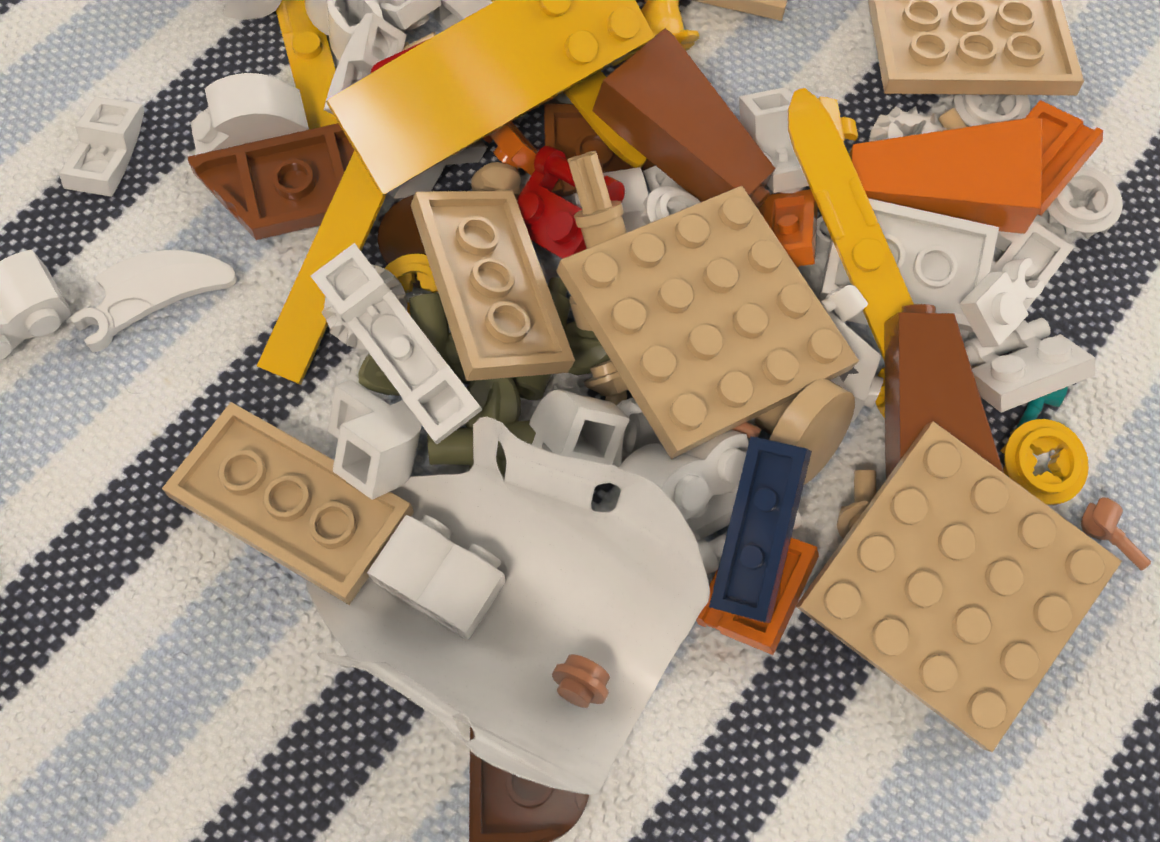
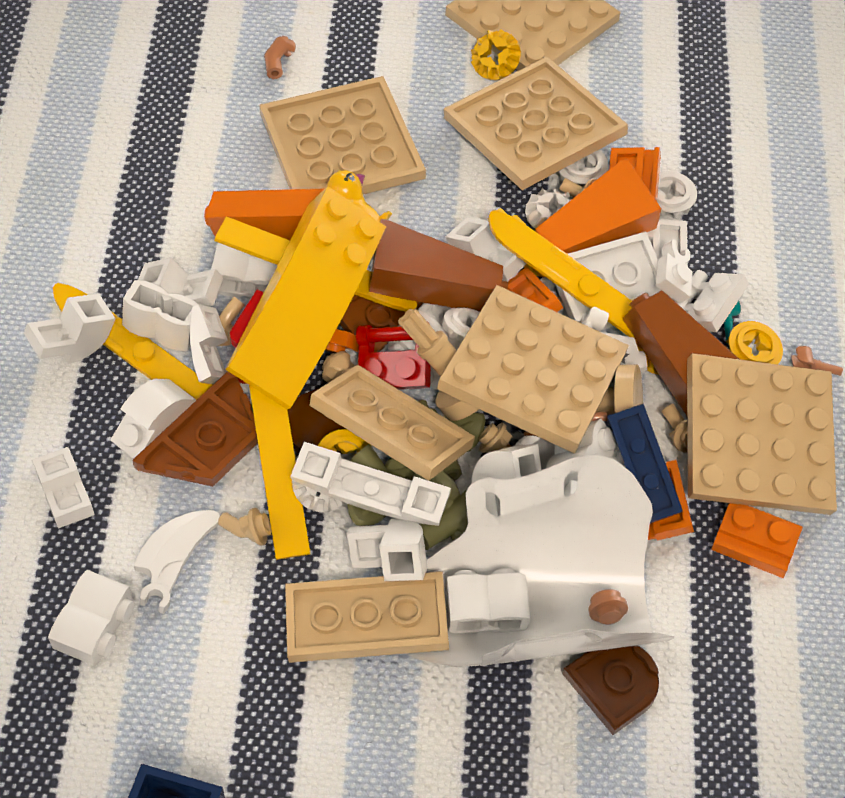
camera: 35 degrees left, 10 degrees down
none -> tan plate [218,508,271,546]
none -> orange plate [711,503,803,578]

